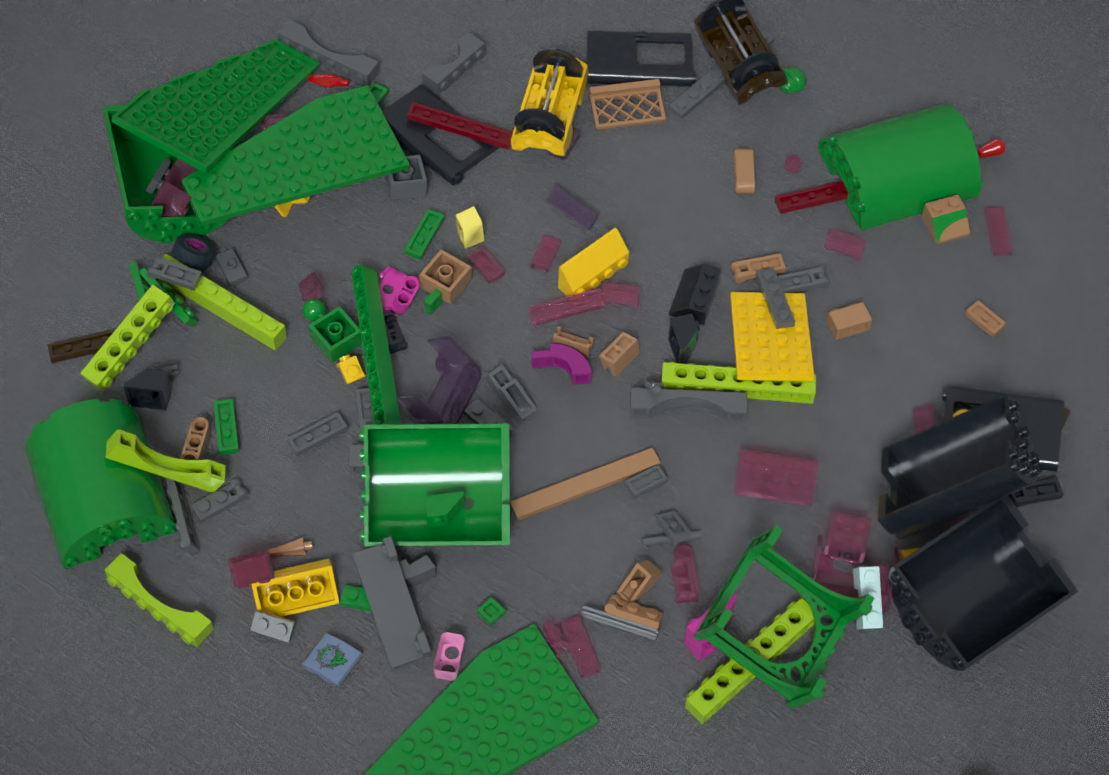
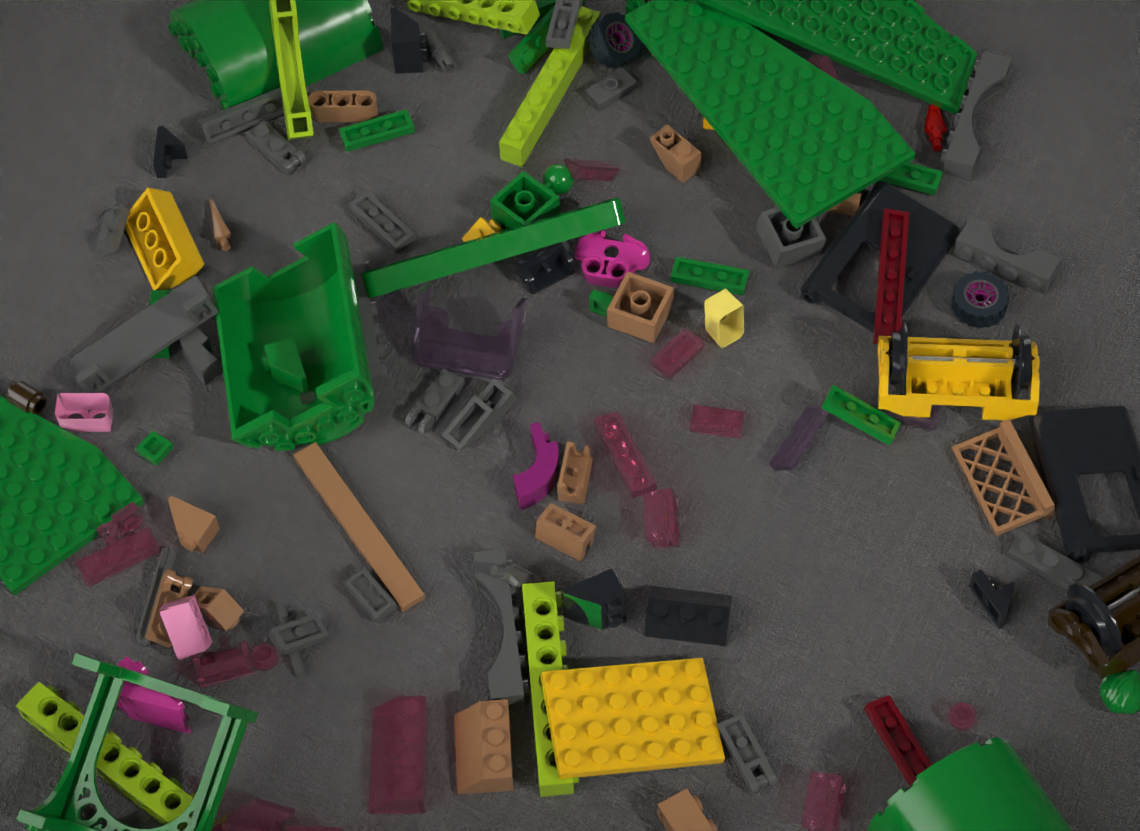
camera: 85 degrees right, 0 degrees up
lime arch [105,553,213,647] -> none
clear pink slope [228,549,275,588] -> none
sand blue slope [302,633,362,687] -> none
yellow slope [558,228,629,302] -> none
medium nougat plate [731,253,786,283] -> none
medium nougat beam [734,148,755,194] -> none
dark grey plate [756,269,795,329] -> none
none -> dark brown brick [7,381,47,415]
none -> black slope [153,125,188,178]
none -> bright pink piece [159,595,212,660]
none -> medium nougat slope [168,496,220,553]
none -> medium nougat slope [454,699,514,794]
none -> medium nougat slope [650,124,701,183]
none -> green plate [821,385,901,445]
none -> black wheel [951,271,1009,328]
none -> black slope [969,570,1015,629]

